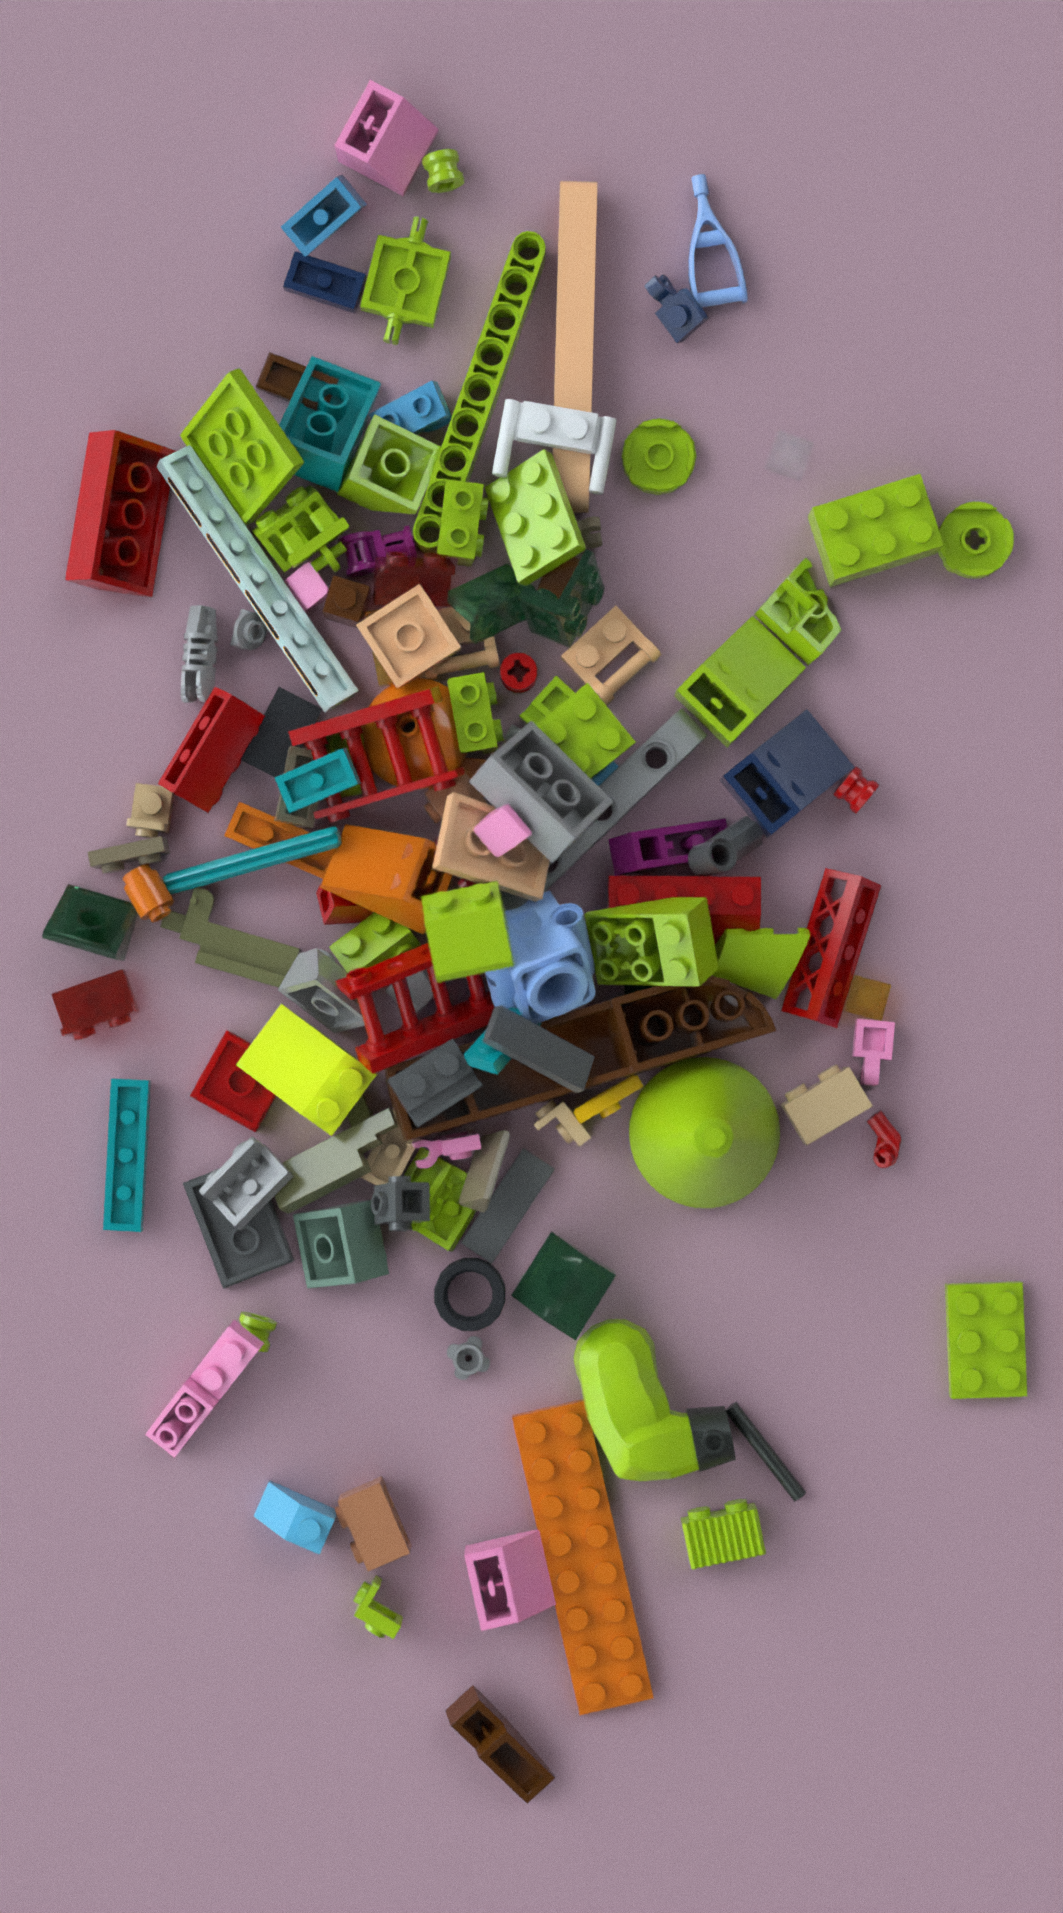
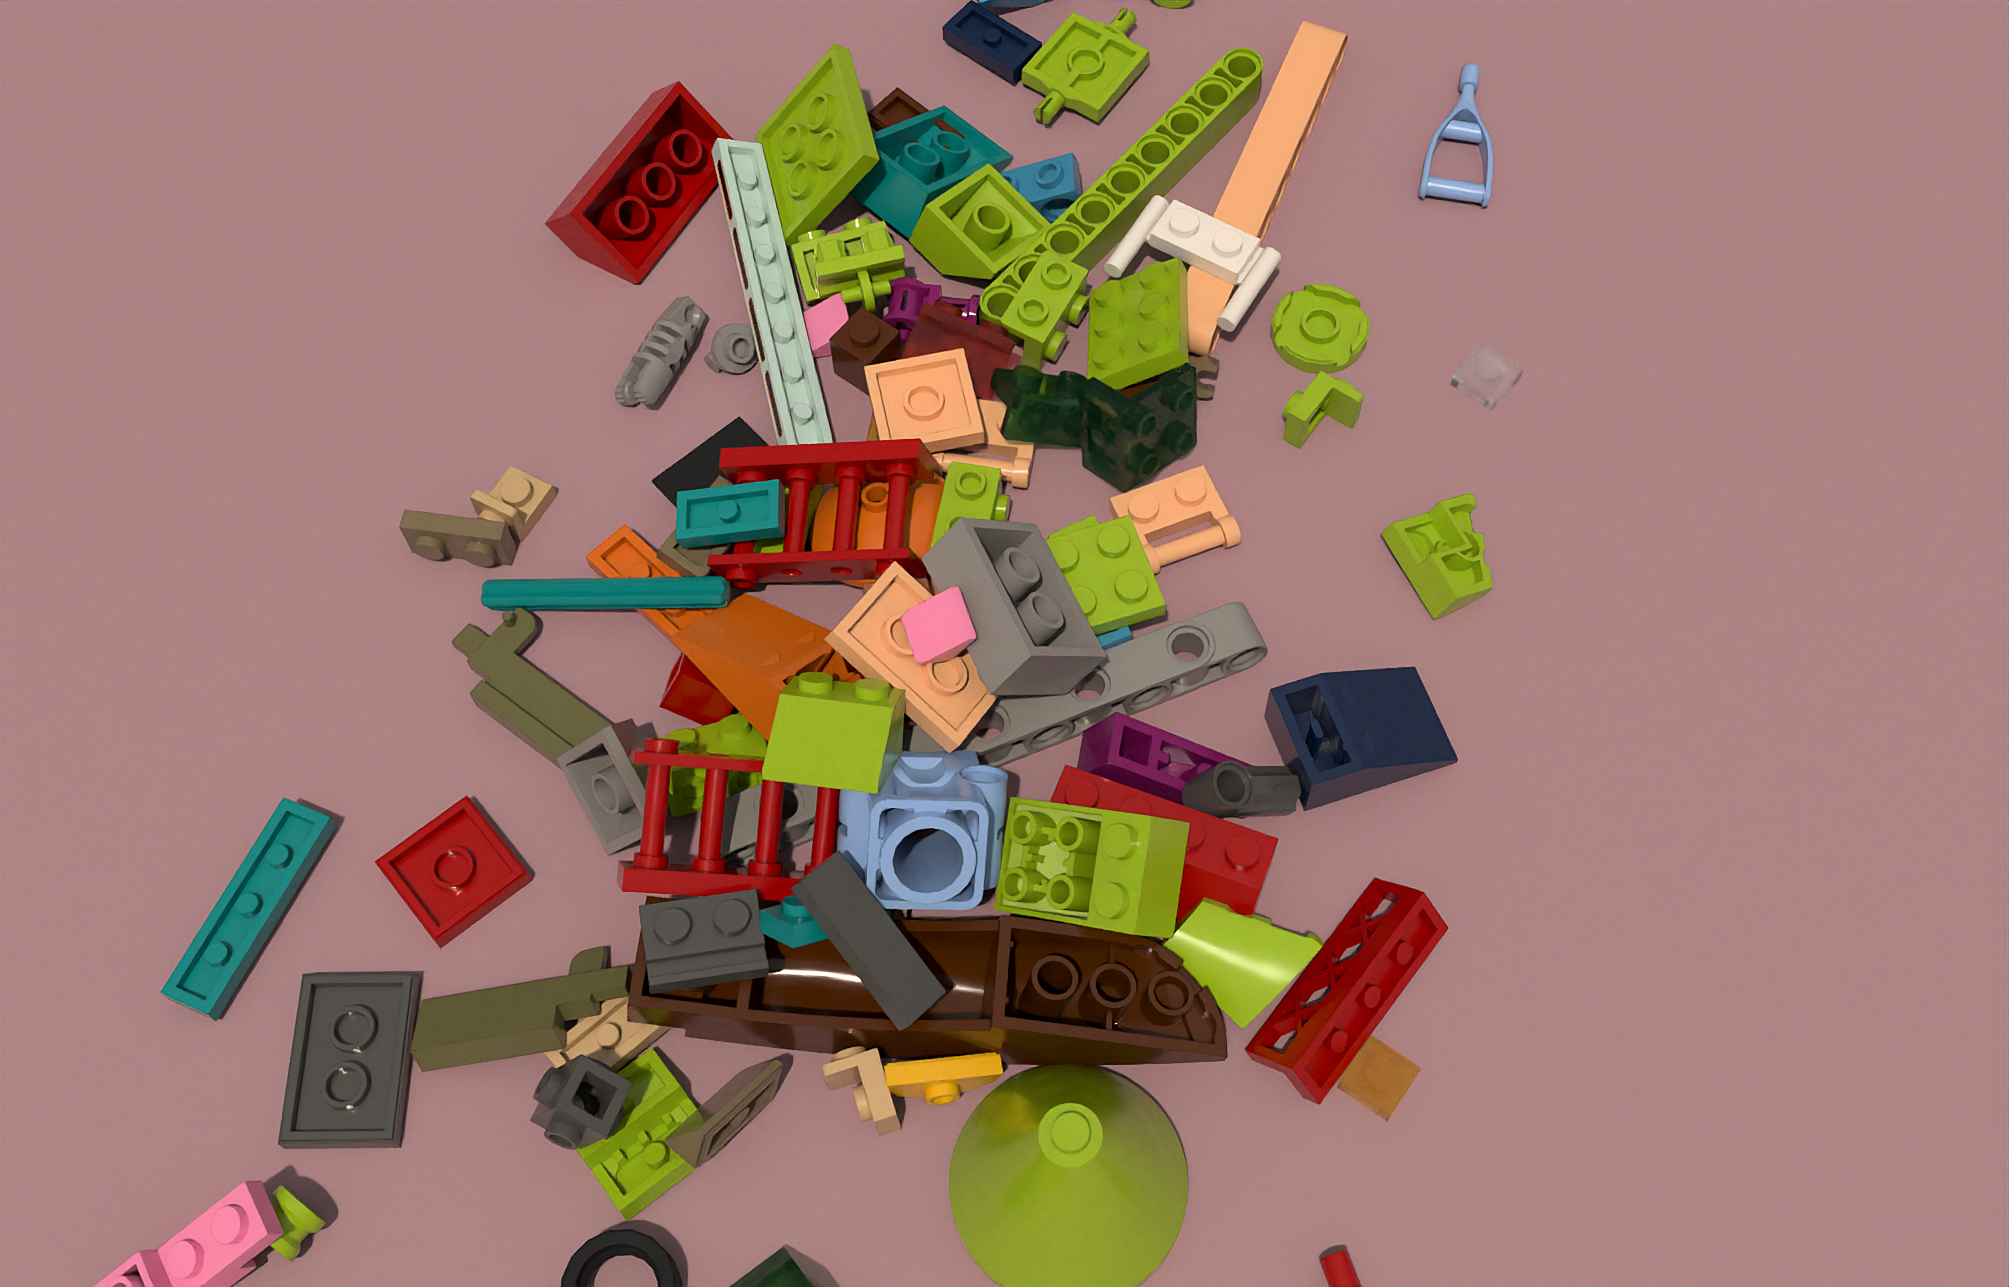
camera: 20 degrees right, 25 degrees down
clear green slope [42,884,138,961] -> none
clear red bracket [51,969,140,1041] -> none
orange brick [122,864,174,923] -> none
red brick [158,687,265,813] -> none
light grey bracket [199,1137,294,1230] -> none
neon yellow slope [236,1004,377,1136] -> none
sand green slope [293,1200,389,1288] -> none
bright pink plate [412,1130,481,1169] -> none
dark grey tile [461,1148,555,1264] -> none
red wheel [500,652,537,694] -> none
dark blue plate [644,274,709,343] -> none
lime slope [674,616,806,748] -> none
tan brick [780,1064,873,1145] -> none
lime brick [807,473,944,587] -> none
red wheel [832,766,880,814] -> none
bright pink plate [852,1019,895,1086] -> none
lime plate [938,501,1014,579] -> none
none -> lime bracket [1282,371,1364,449]

